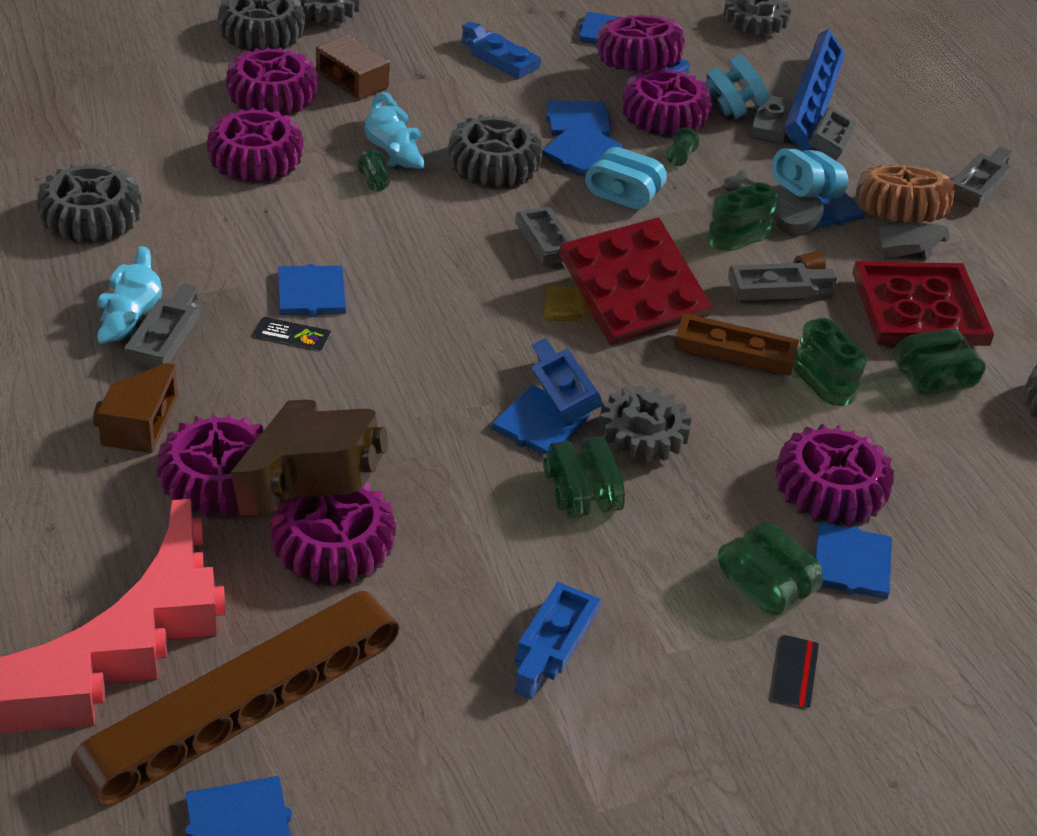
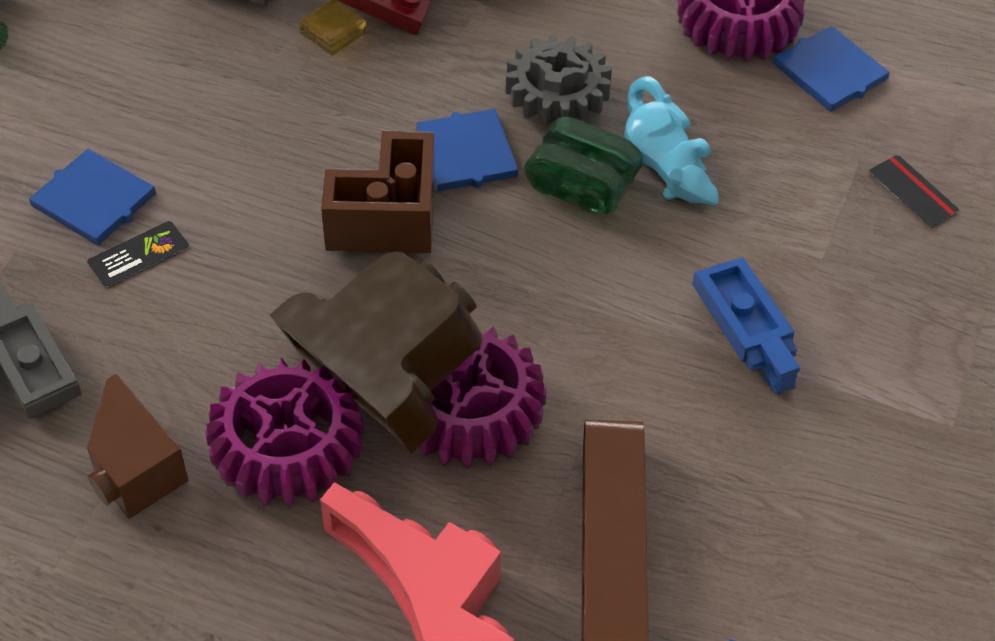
camera: 45 degrees left, 10 degrees up
blue hinge [532,337,604,425] -> none
clear green brick [718,522,823,615] -> none
none -> reddish brown brick [321,131,435,253]
none -> medium azure animal [624,76,719,206]

